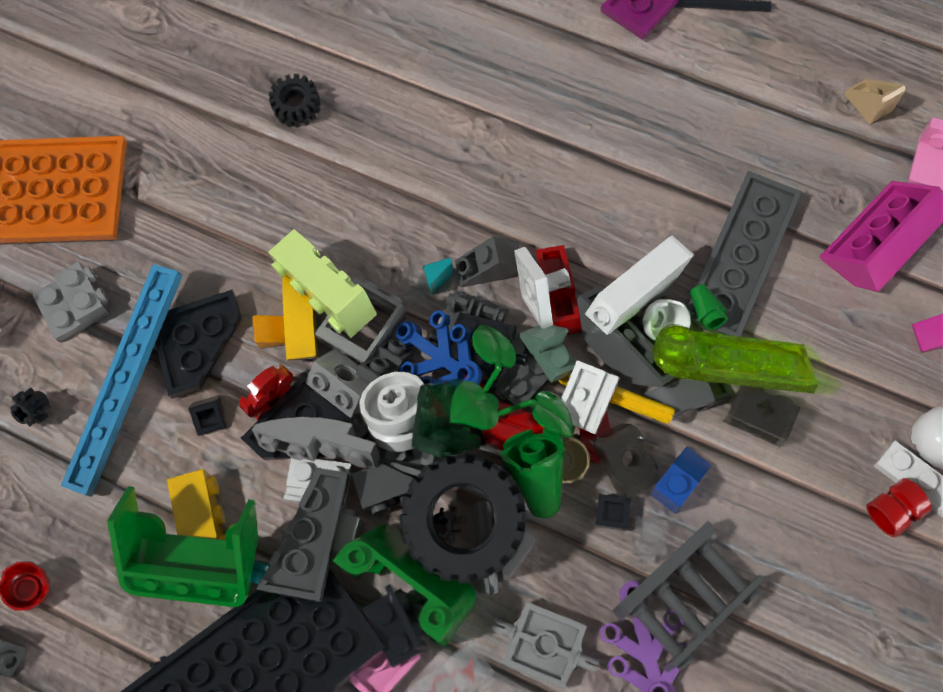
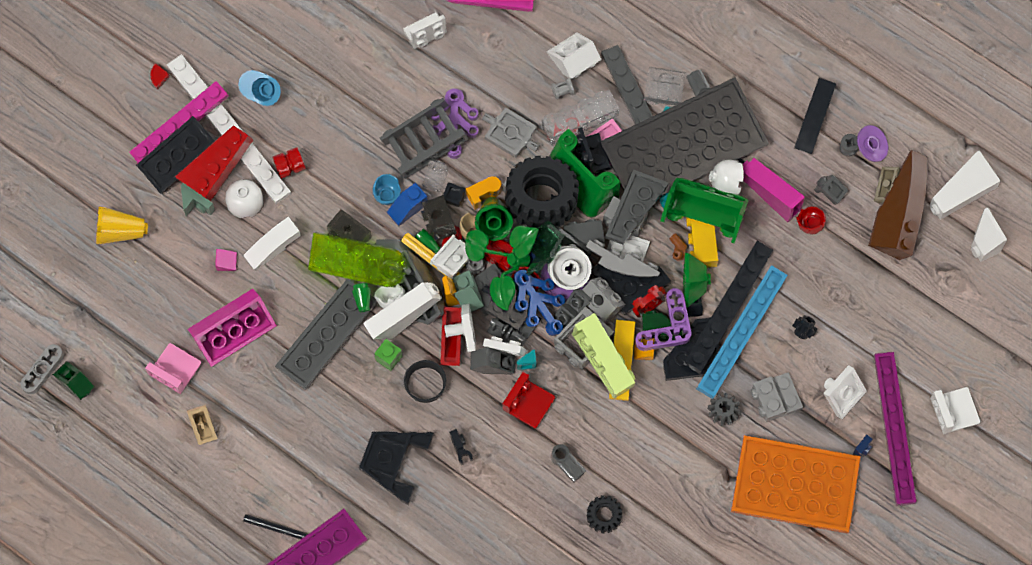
camera: 175 degrees left, 0 degrees up
none -> white slope [243,217,301,271]
none -> black wing [359,431,434,505]
none -> dark azure hair [372,174,401,205]
none -> bright green brick [374,339,402,371]
none -> black tyre [404,360,446,403]
none -> green cone [415,229,441,254]
none -> light orange slope [442,276,460,307]
none -> black plate [449,429,473,465]
none -> light orange leg [466,176,501,210]
none -> white plate [483,336,528,357]
none -> red bracket [502,372,555,429]
none -> dark grey piece [551,444,586,483]
none -> medium lavender beam [635,289,691,351]
none -> dark green slope [641,311,682,341]
none -> dark orange arm [669,233,687,261]
none -> black plate [683,240,773,374]
none -> green slope [683,253,711,307]
none -> dark grey gear [707,393,741,427]
none -> white cylinder [709,160,743,195]
none -> dark pink slope [742,158,805,222]

